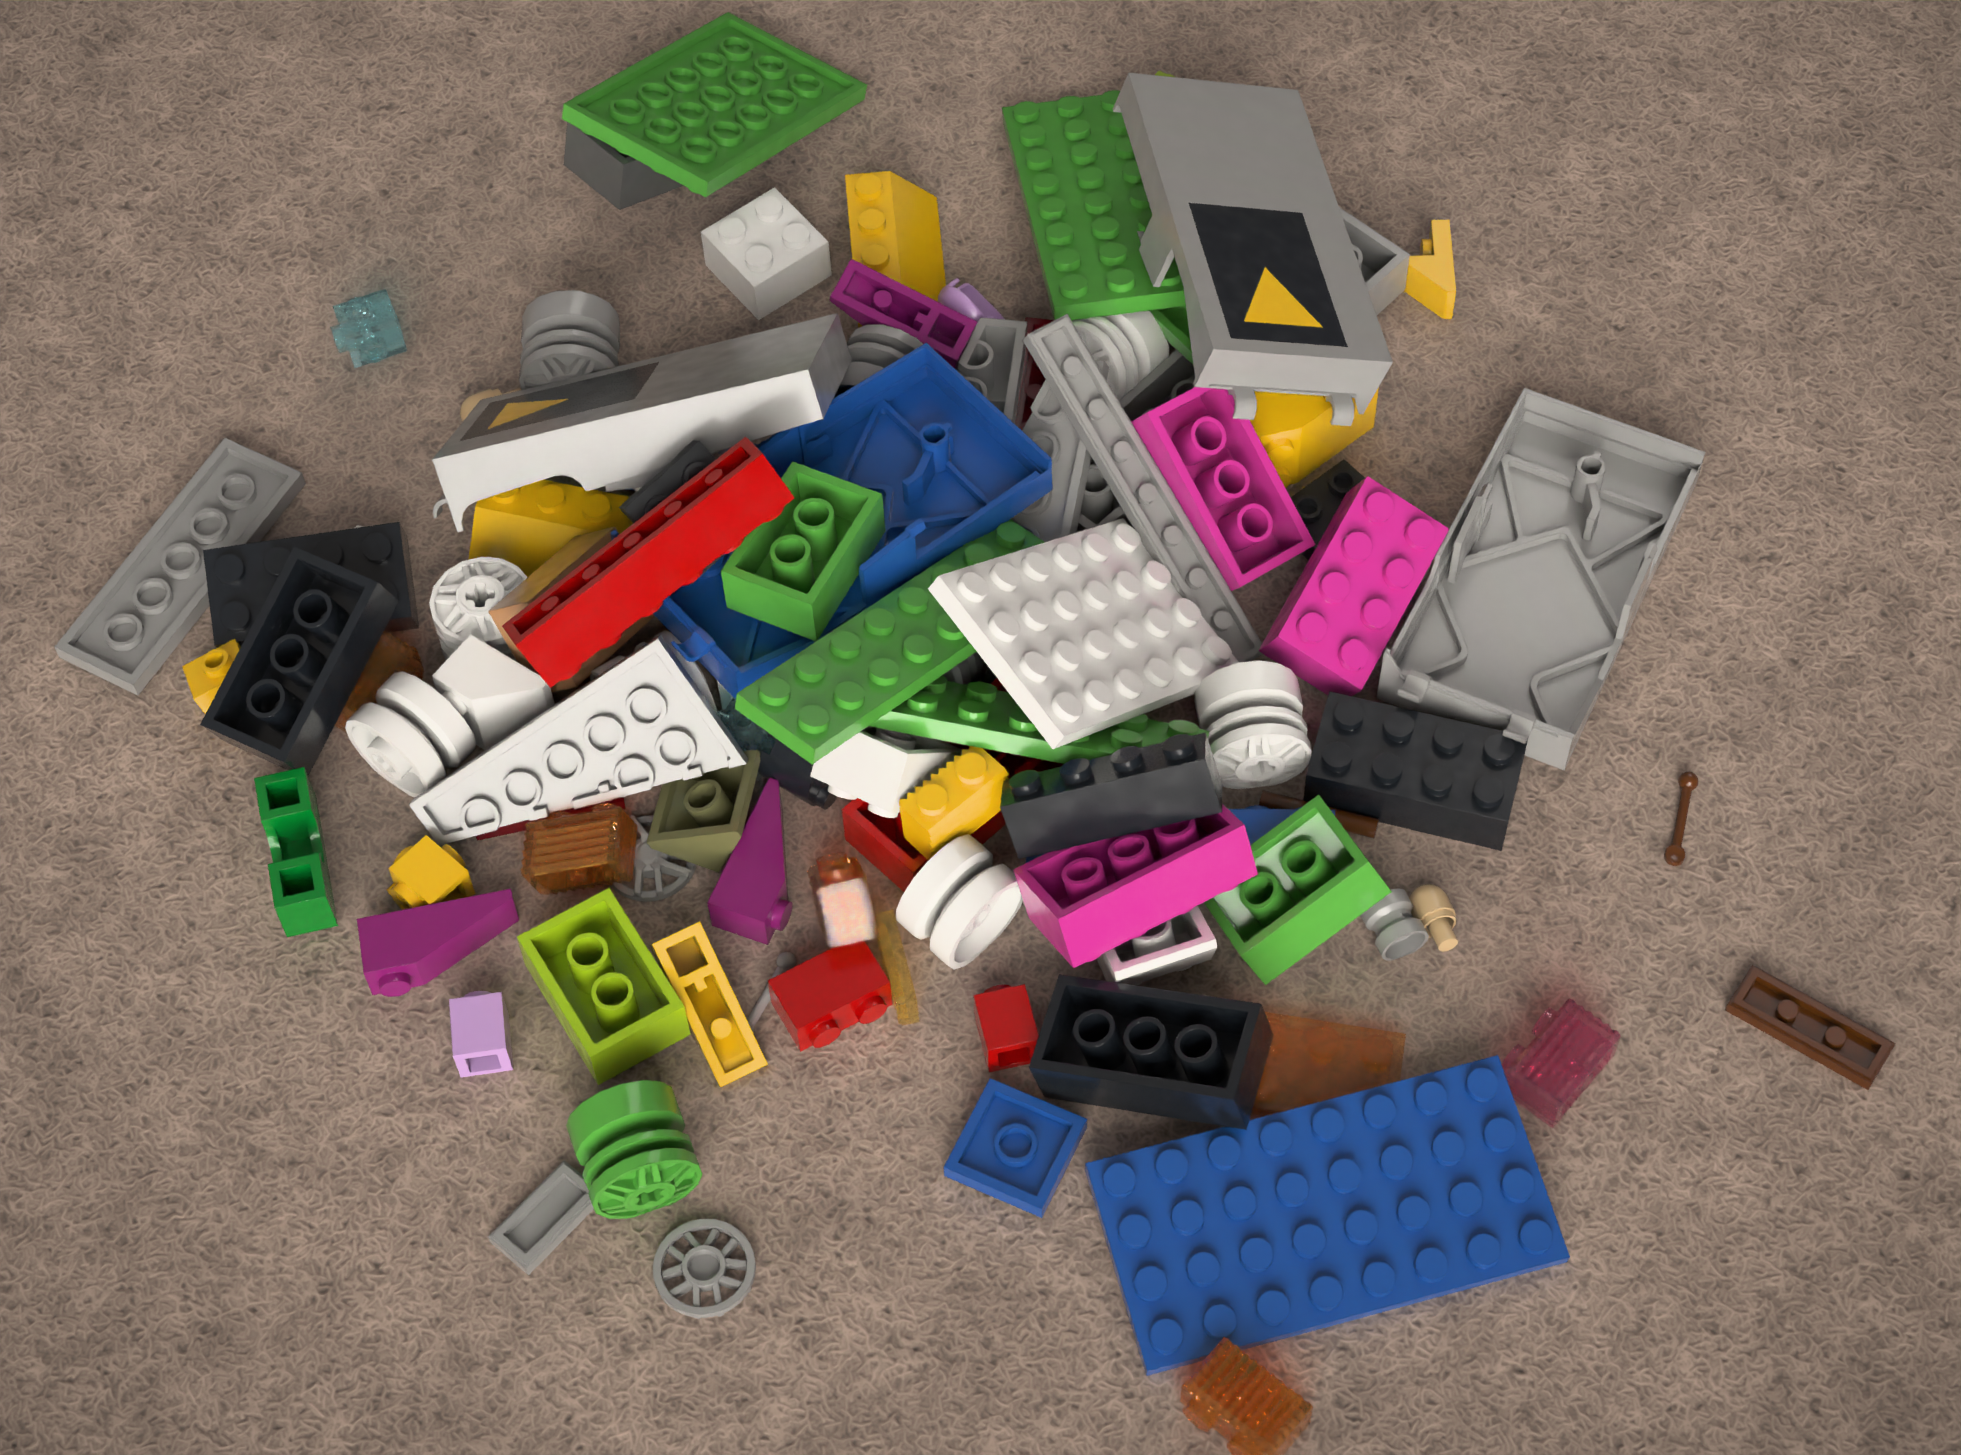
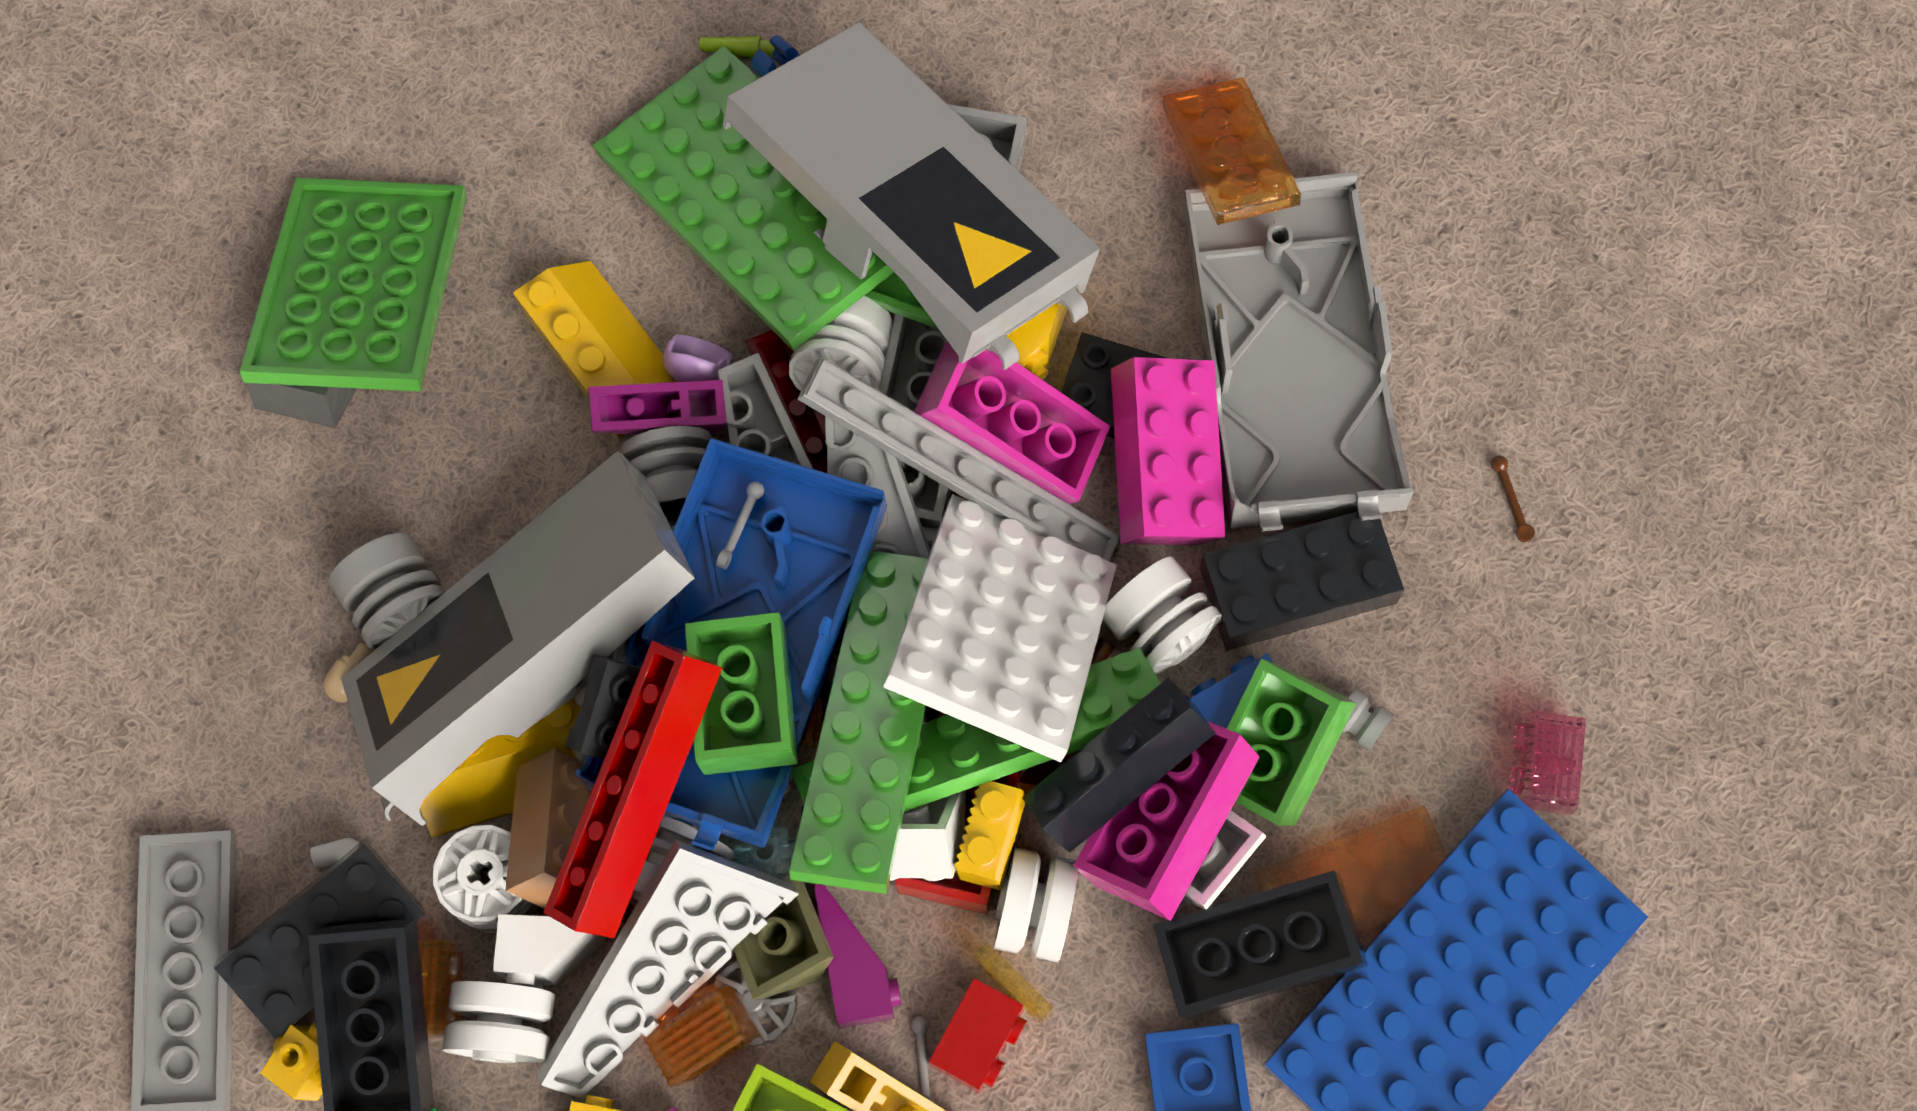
camera: 30 degrees left, 15 degrees up
clear light blue brick [330,289,407,369] -> none
white brick [701,187,832,320] -> none
clear orange brick [807,852,879,948] -> none
red brick [973,984,1039,1073] -> none
reddish brown piece [1259,790,1379,839] -> none
yellow slope [1404,219,1456,319] -> none
tan cylinder [1409,884,1458,952] -> none
reddish brown tile [1725,965,1896,1090] -> none
none -> light grey hinge [716,481,765,570]
none -> clear orange plate [1163,77,1301,225]

